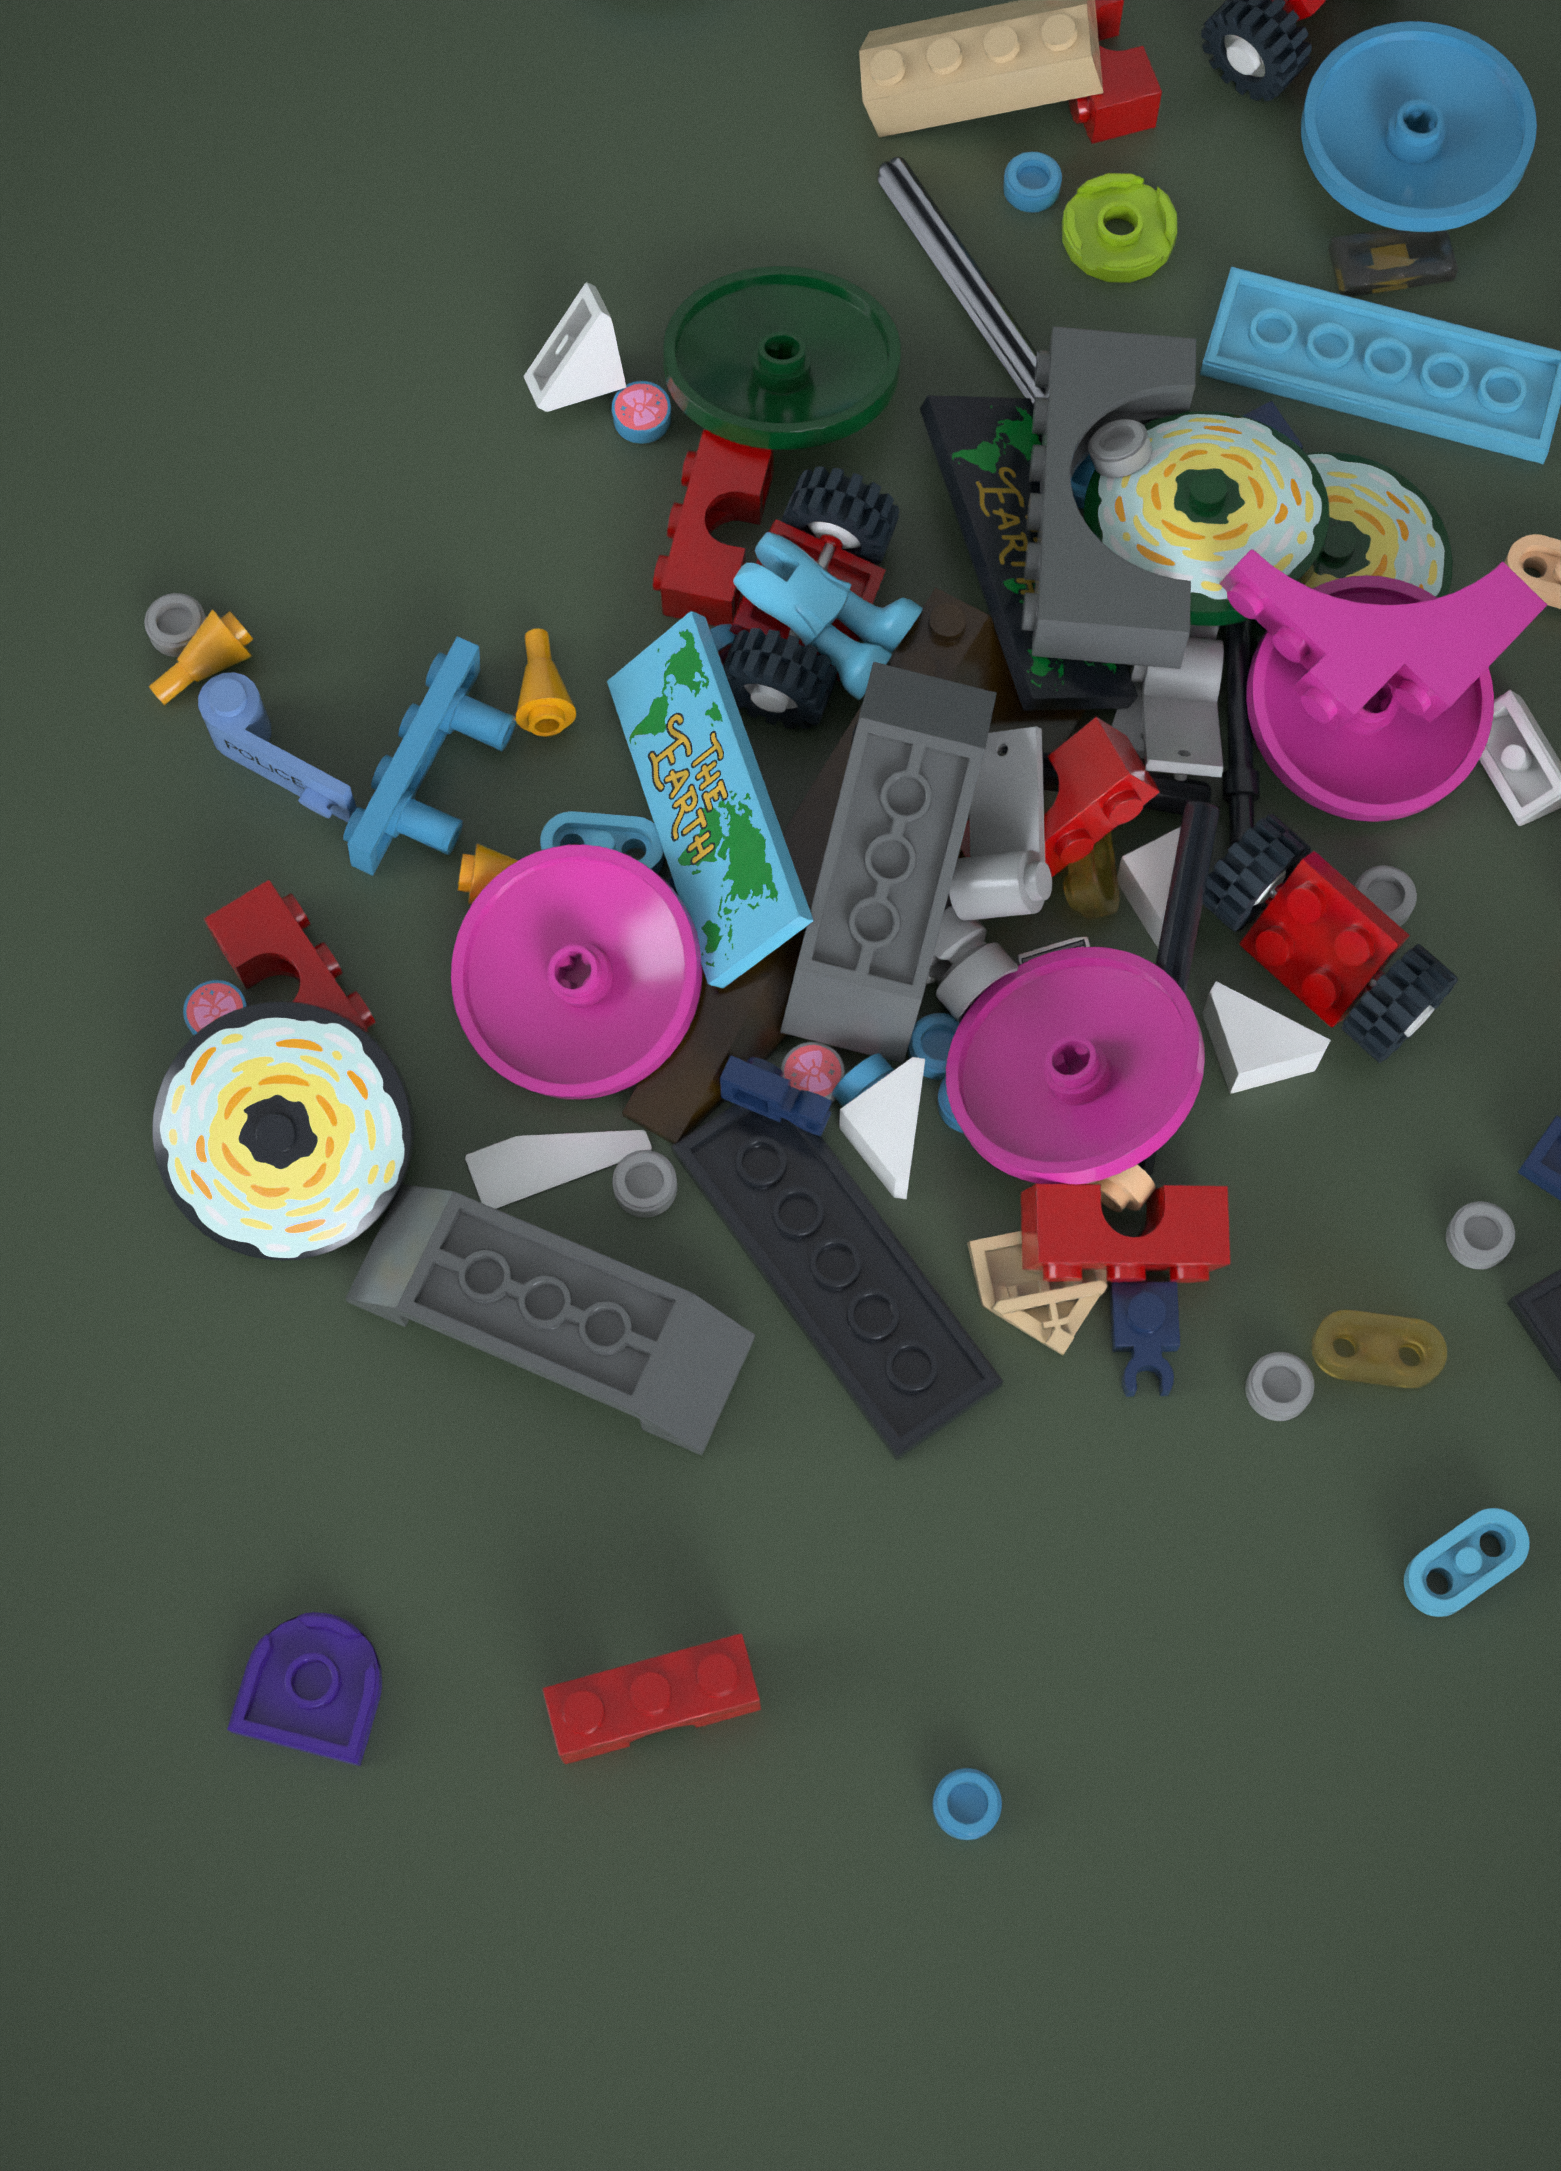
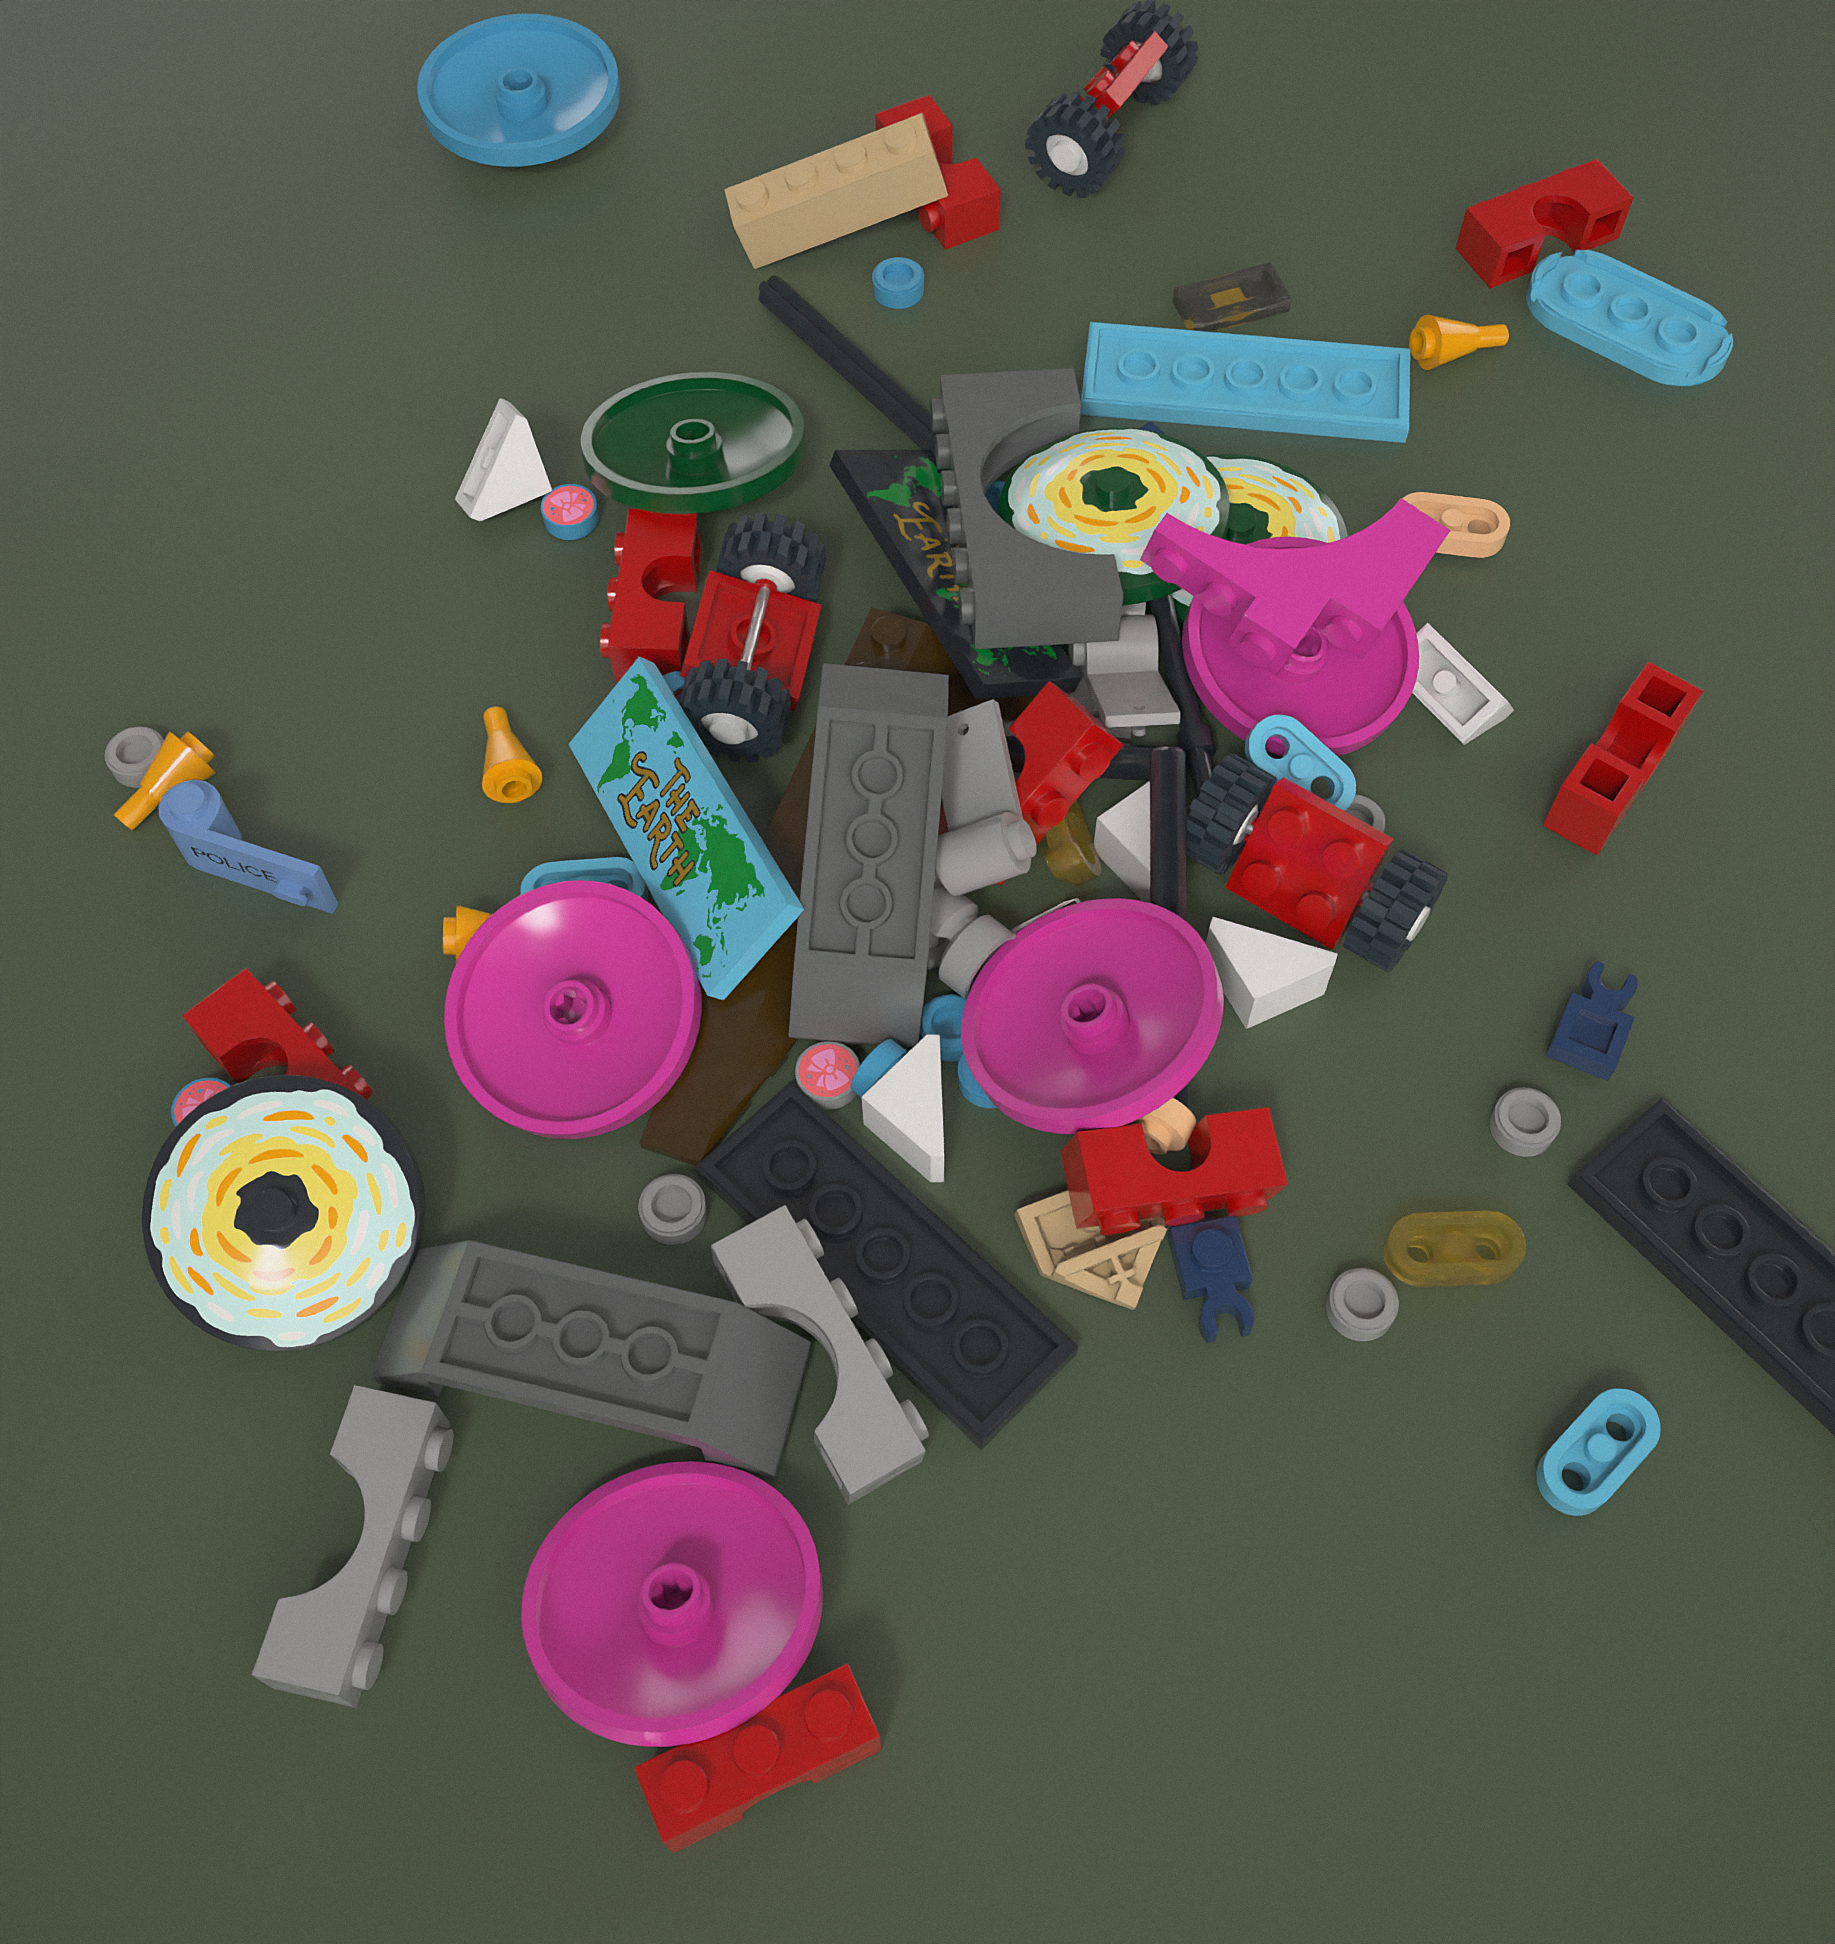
camera: 10 degrees left, 10 degrees down
dark purple tile [227,1612,382,1766] -> none
dark azure plate [343,636,516,876] -> none
white sticker [465,1130,652,1209] -> none
dark blue plate [720,1056,832,1136] -> none
medium azure piece [733,532,923,701] -> none
dark azure tile [932,1768,1002,1840] -> none
lime tile [1062,173,1177,283] -> none
light grey tile [1088,419,1152,478] -> none
dark azure dish [1301,21,1537,232] -> none
none -> light grey arch [252,1385,454,1708]
none -> dark pink dish [521,1461,823,1747]
none -> light grey arch [711,1205,929,1505]
none -> medium azure plate [1245,715,1356,811]

